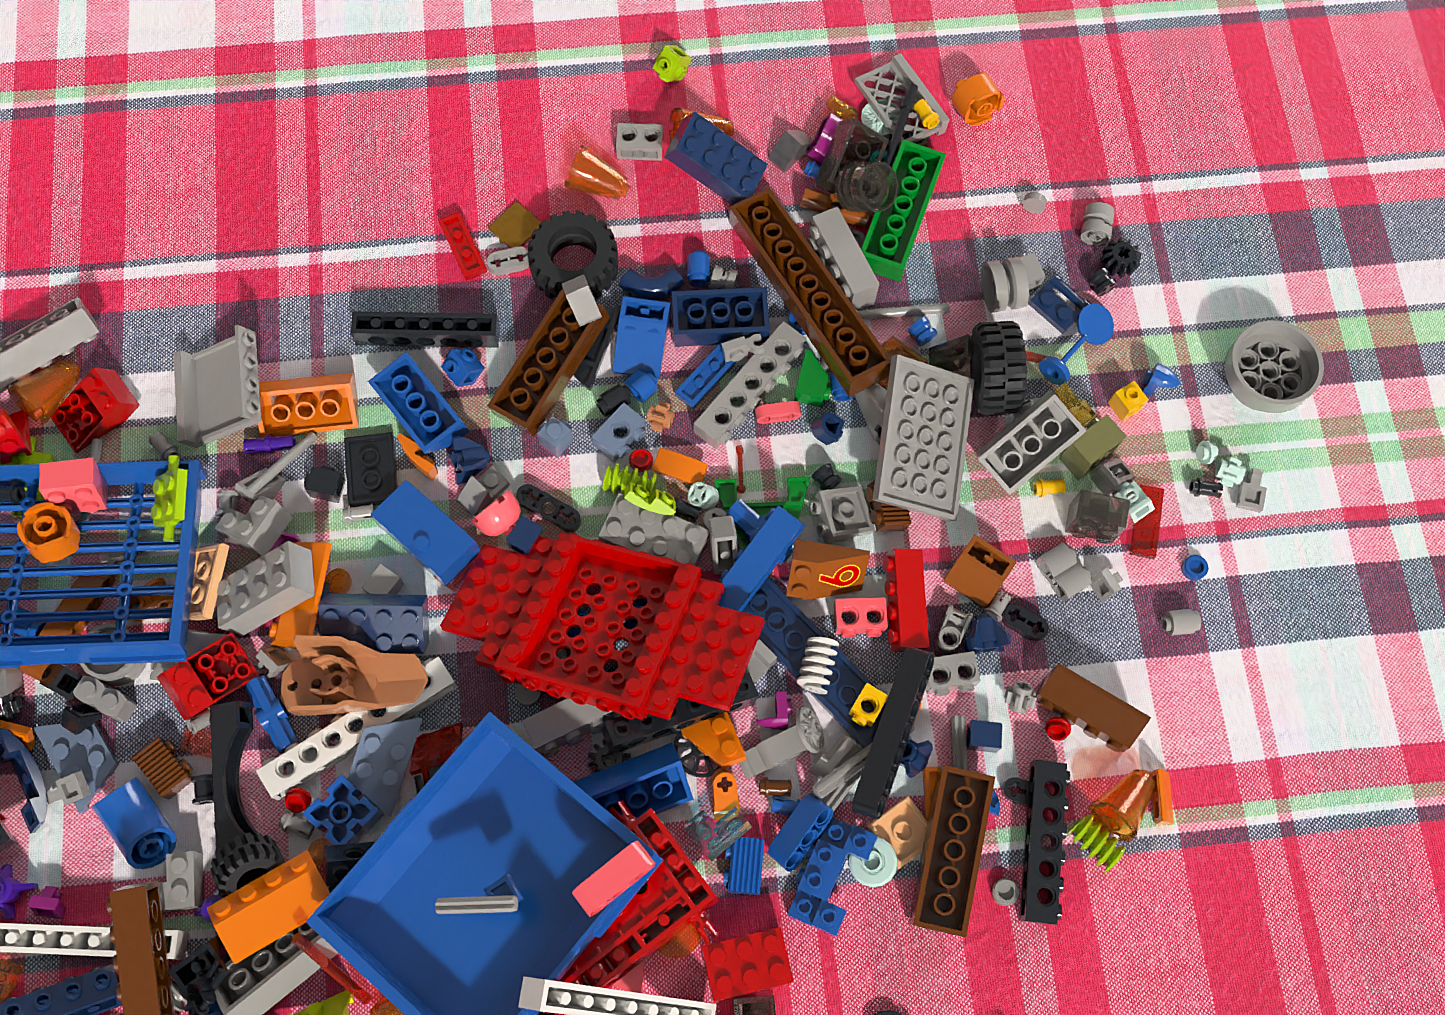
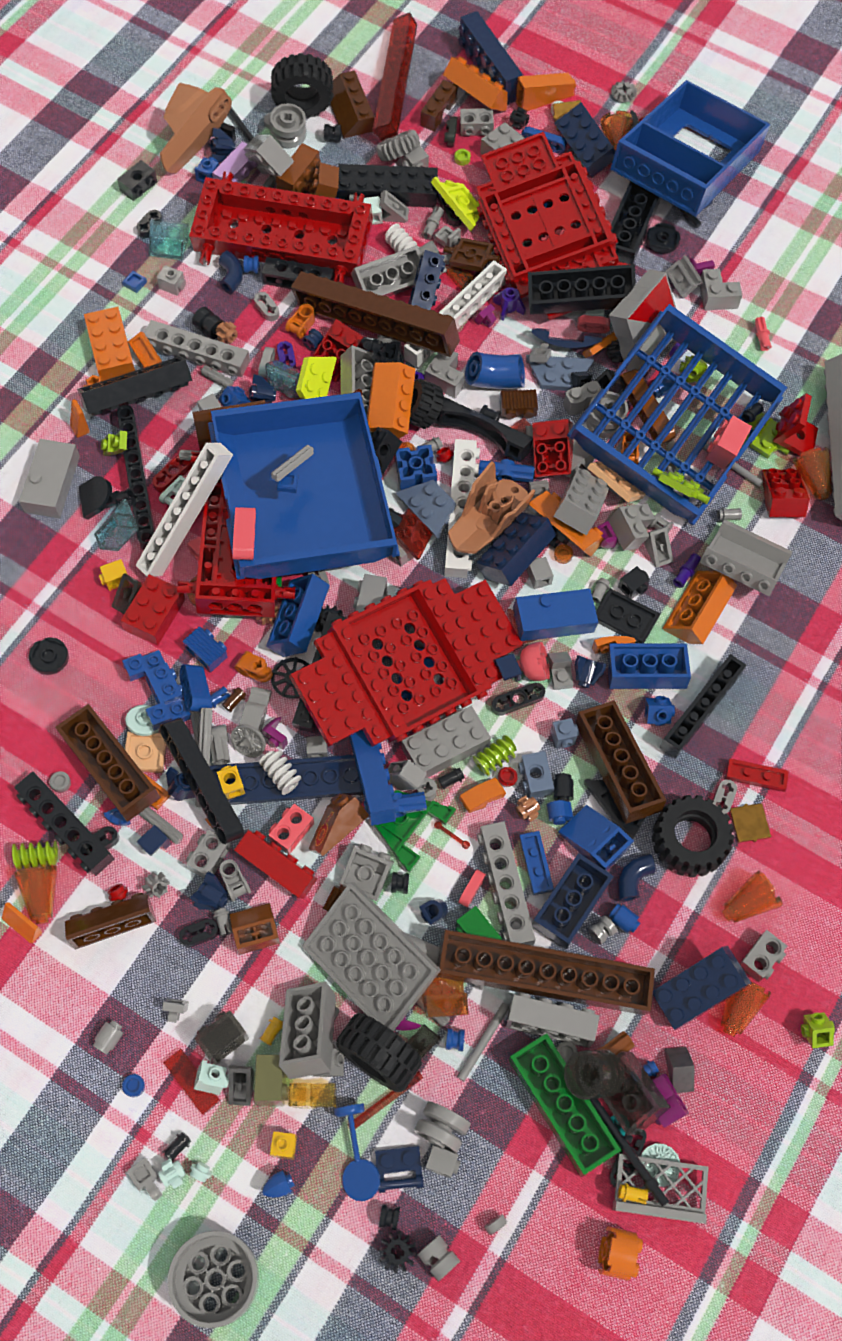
camera: 130 degrees right, 5 degrees down
orange brick [17,502,80,563] -> none
light grey bar [244,432,317,497] -> none
light grey slope [562,274,602,327] -> none
lime slope [624,482,676,515] -> none
orange wing [681,712,747,769] -> none
clear light blue plate [683,807,752,862] -> none
light aqua wheel [688,482,719,510] -> none
light grey plate [721,334,765,362] -> none
clear yellow cone [826,96,858,126] -> none
light grey brick [1035,542,1092,602] -> none

